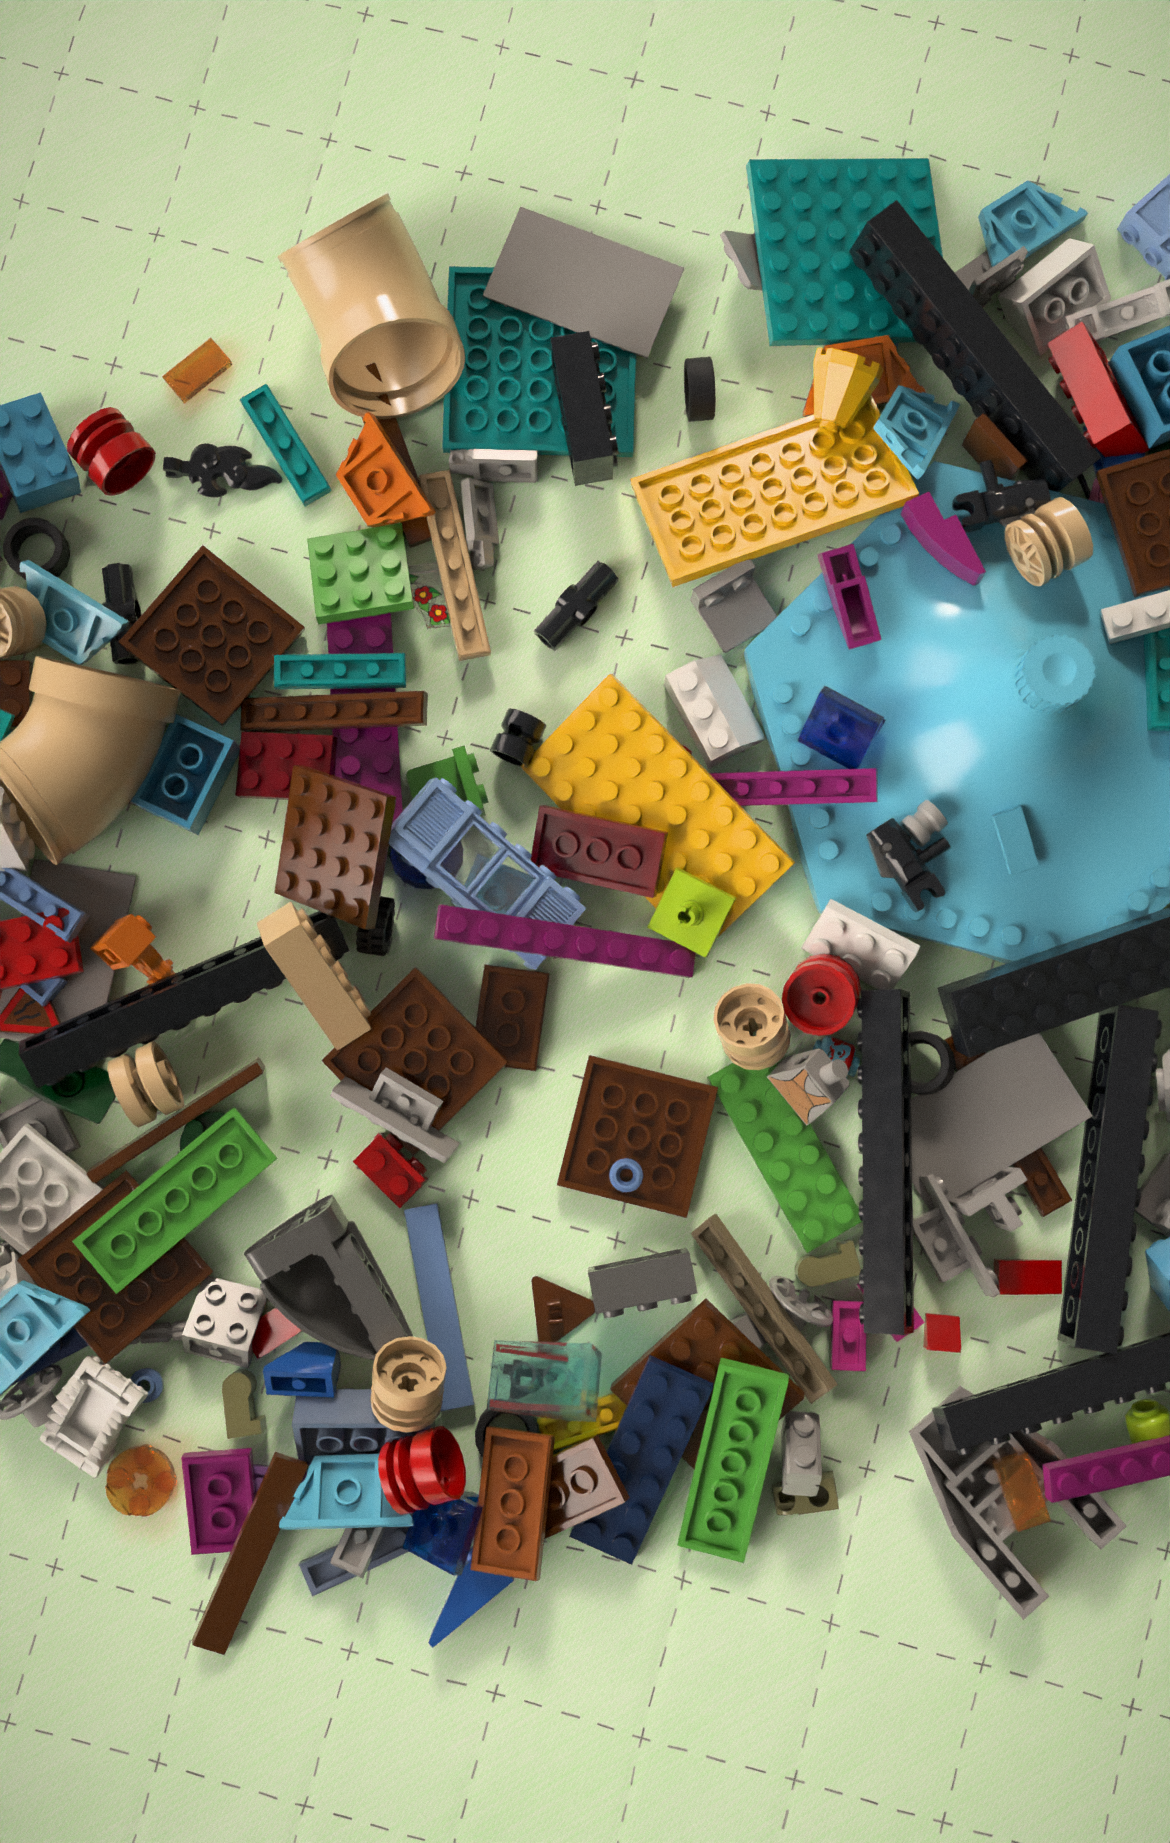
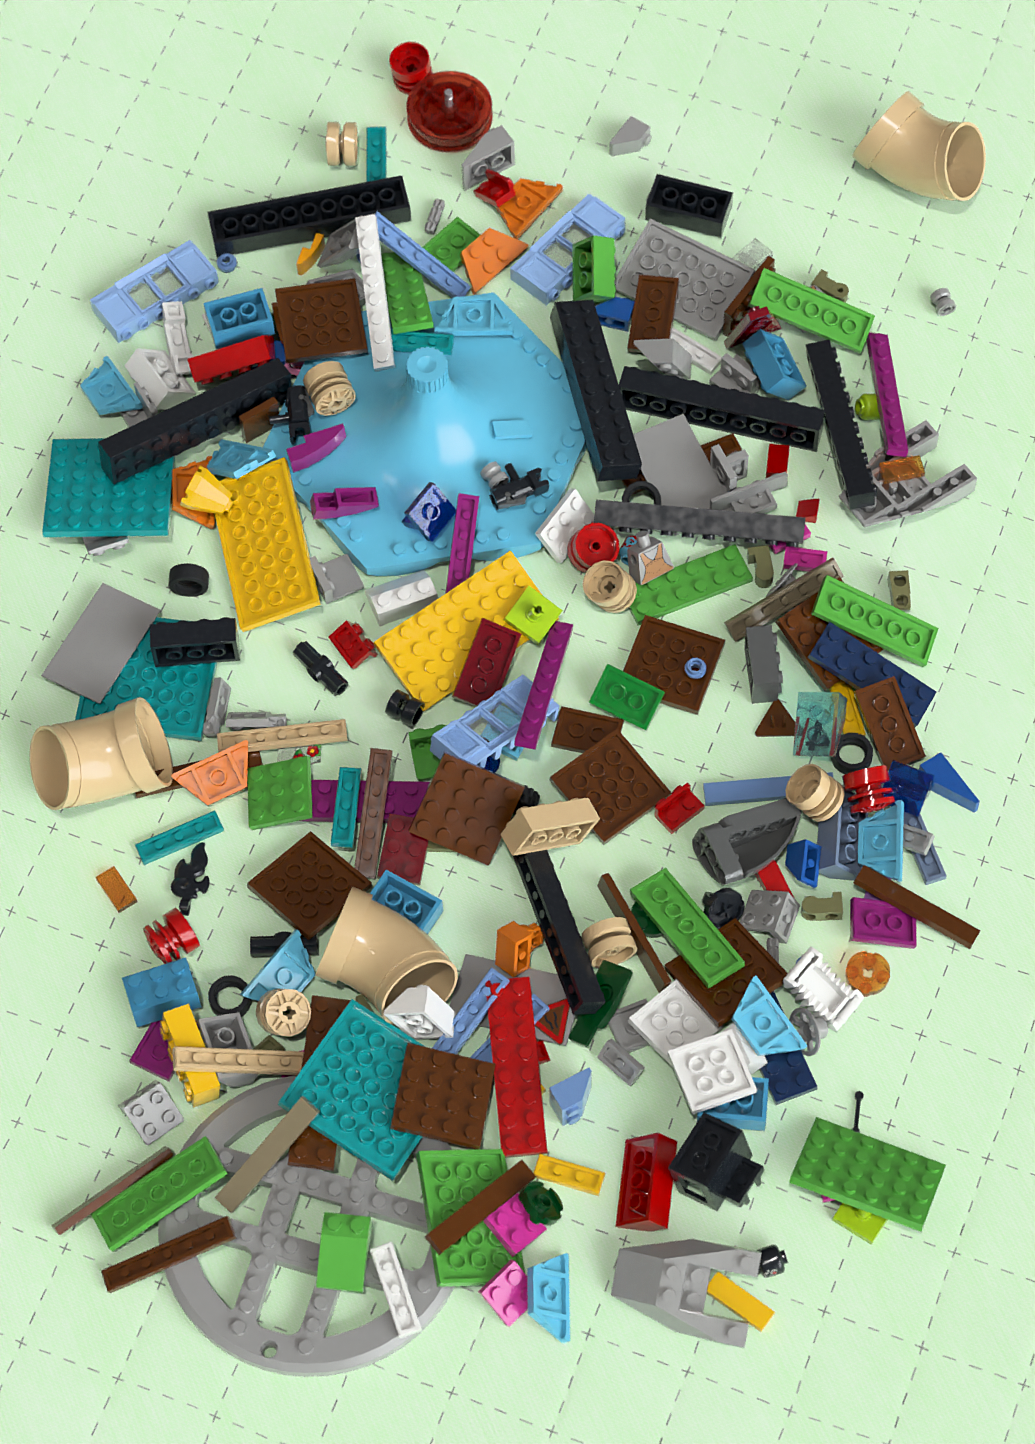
camera: 85 degrees left, 20 degrees down
light grey bracket [330,1068,460,1163] -> none
dark orange tile [471,1426,555,1581] -> none
light grey brick [781,1411,822,1496] -> none
none -> red bracket [329,620,378,669]
none -> green plate [589,664,665,731]
none -> black tile [702,888,745,929]

